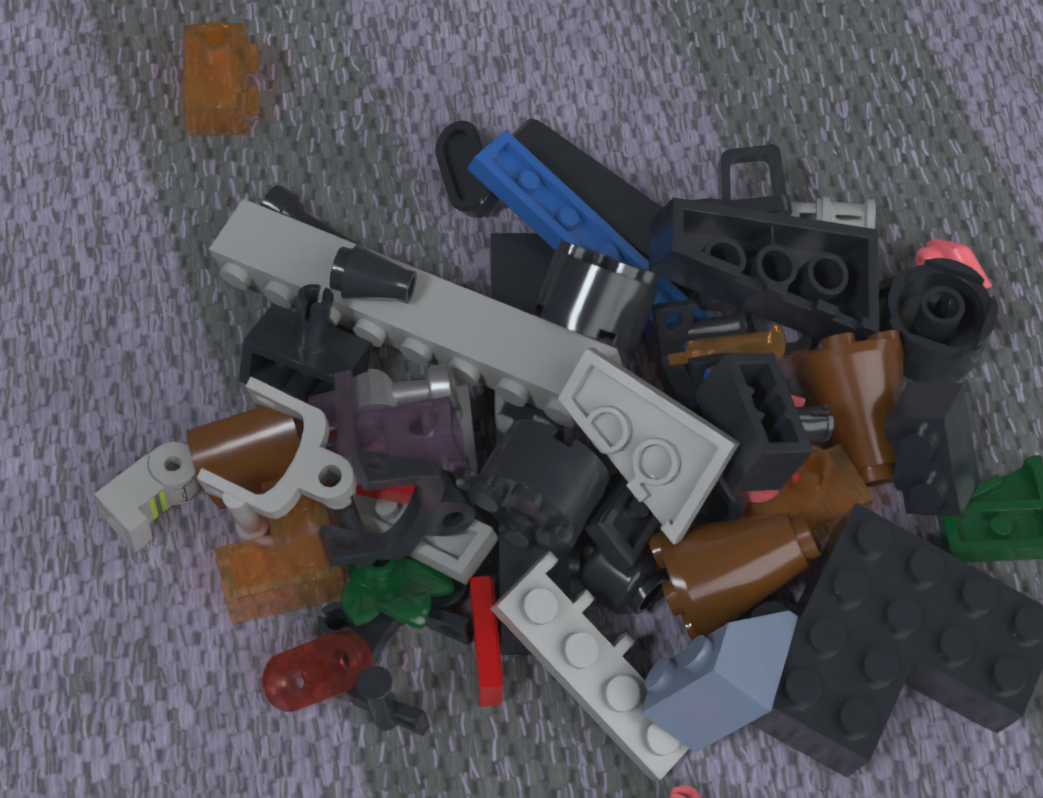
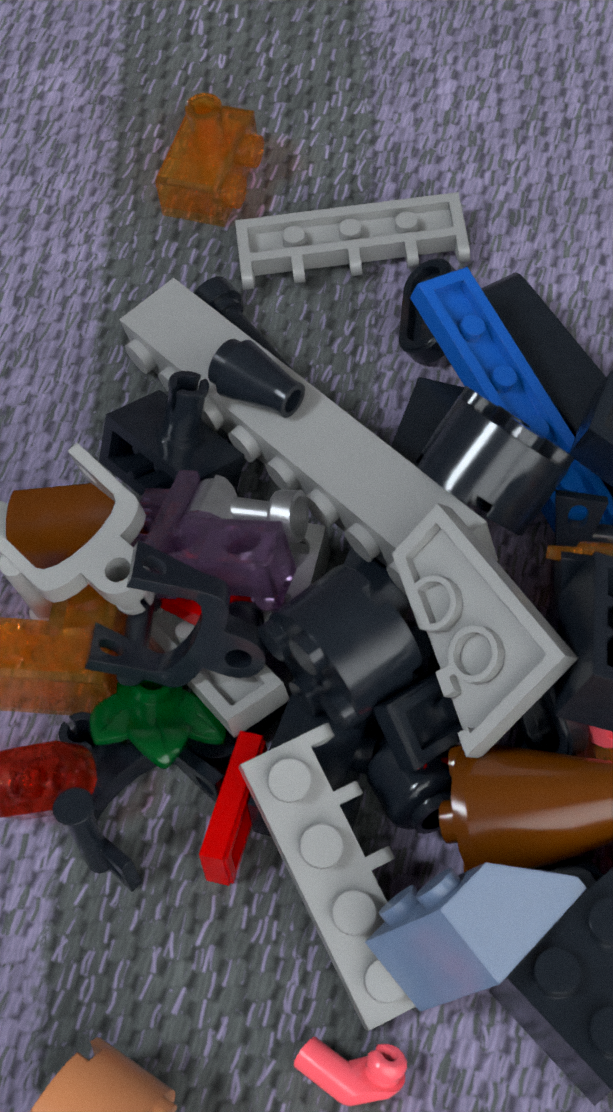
camera: 30 degrees right, 5 degrees down
none -> light grey hinge [235,192,470,290]

